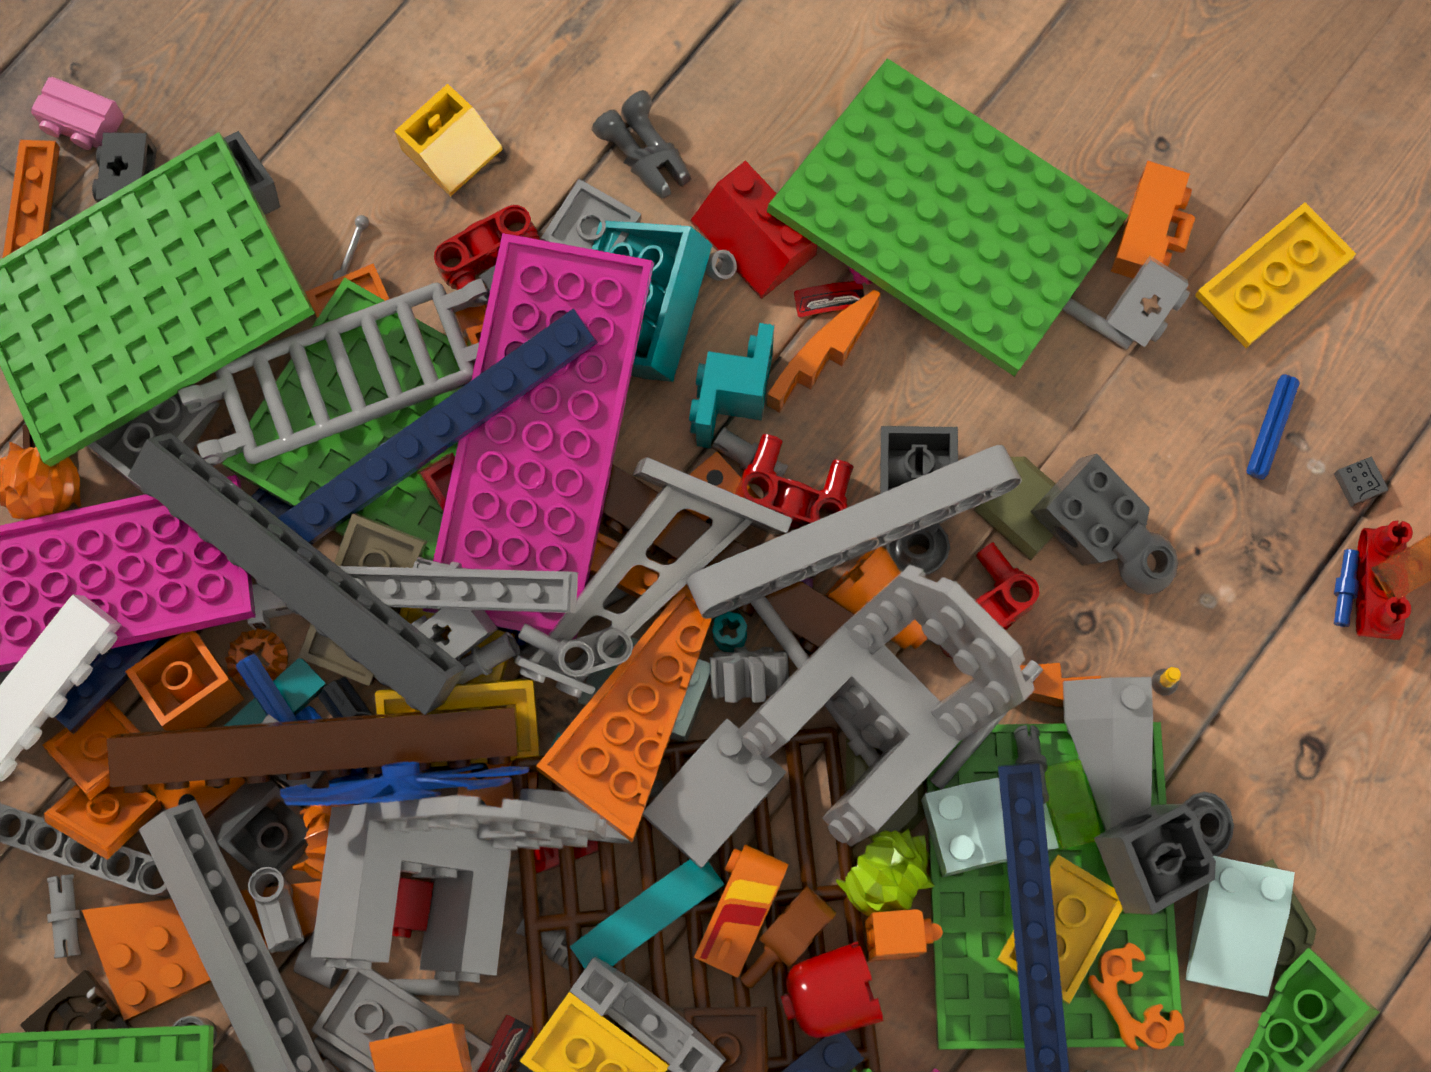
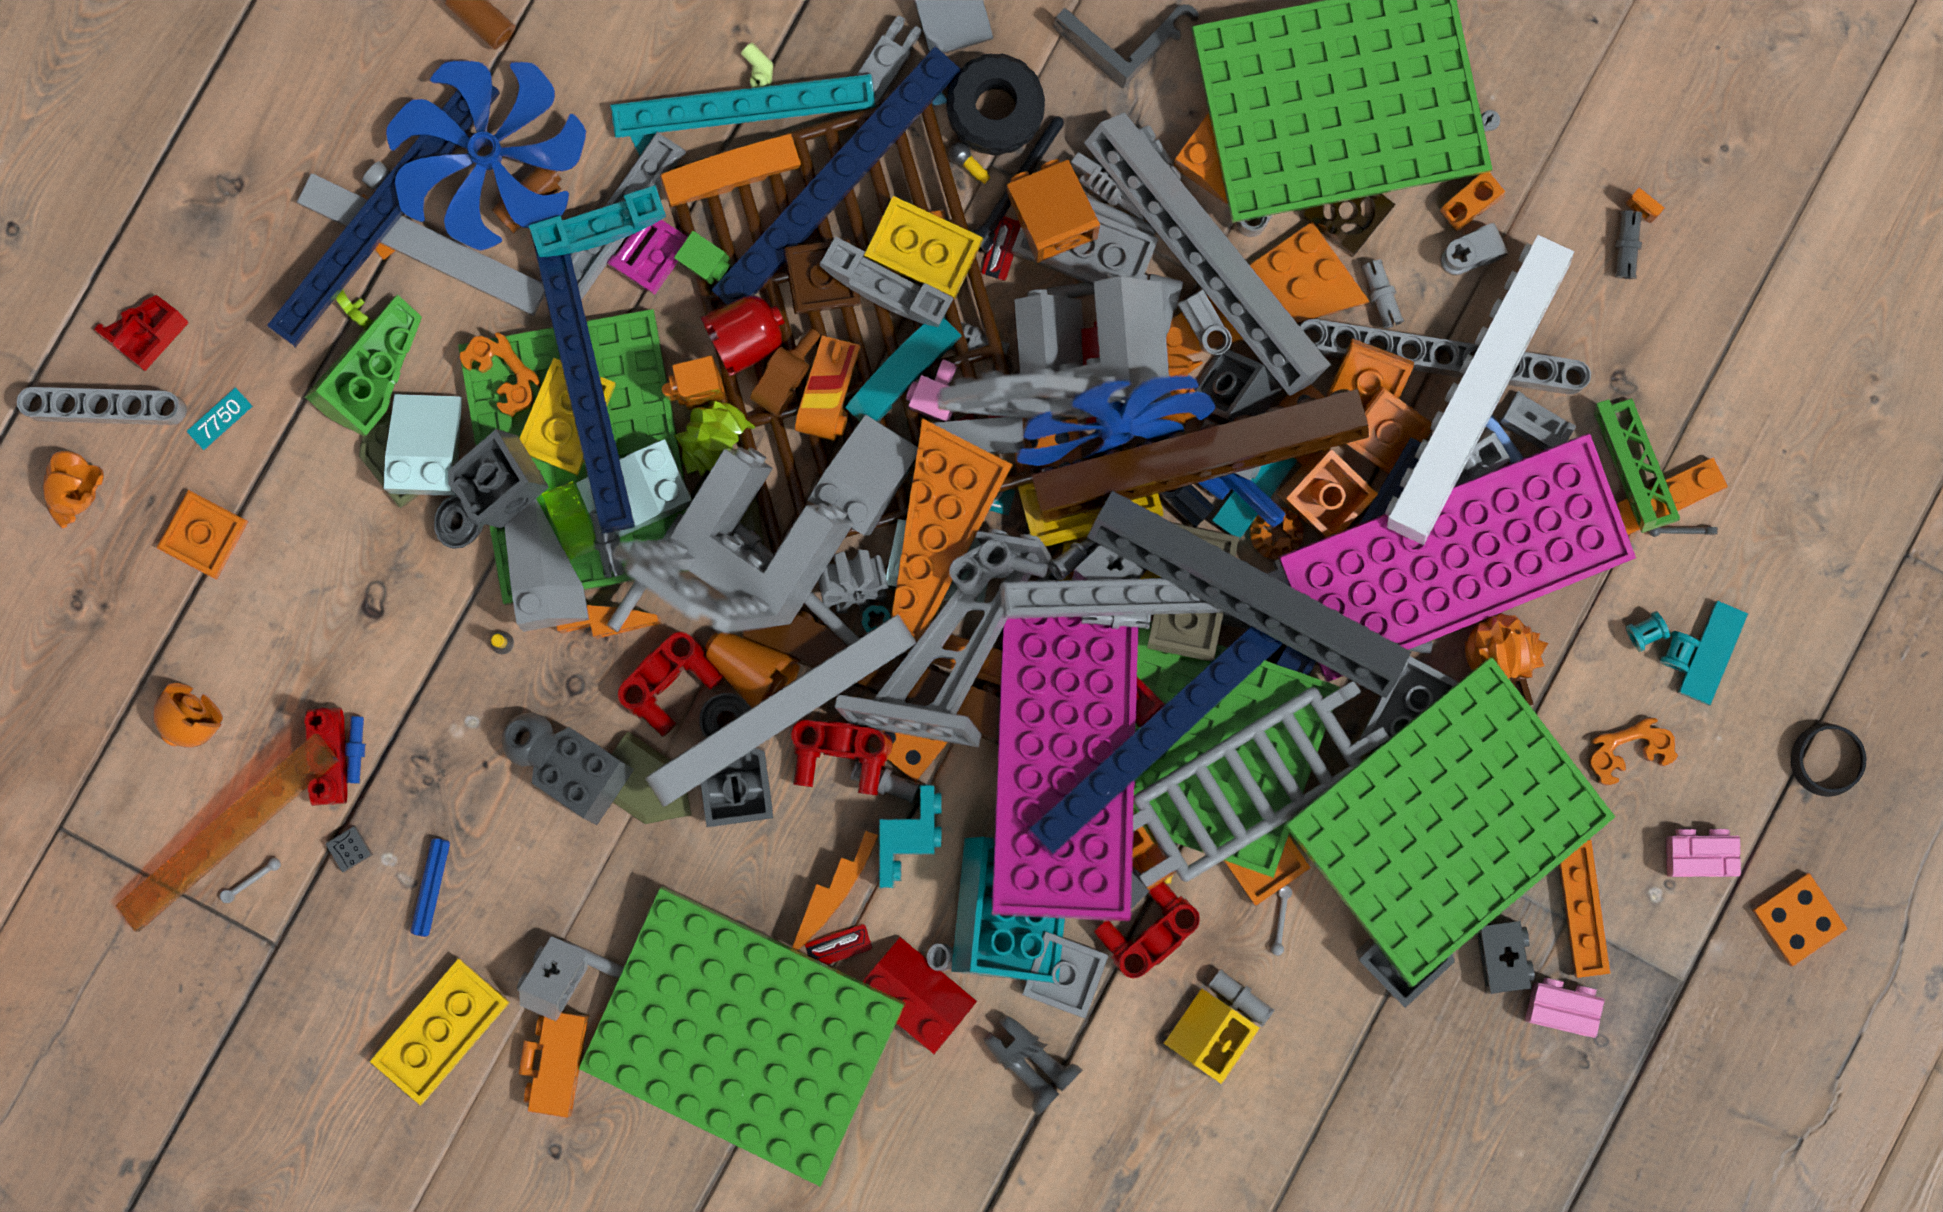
camera: 170 degrees right, 10 degrees up
none -> bright pink brick [906,359,957,422]
none -> light grey pin [1208,969,1275,1027]

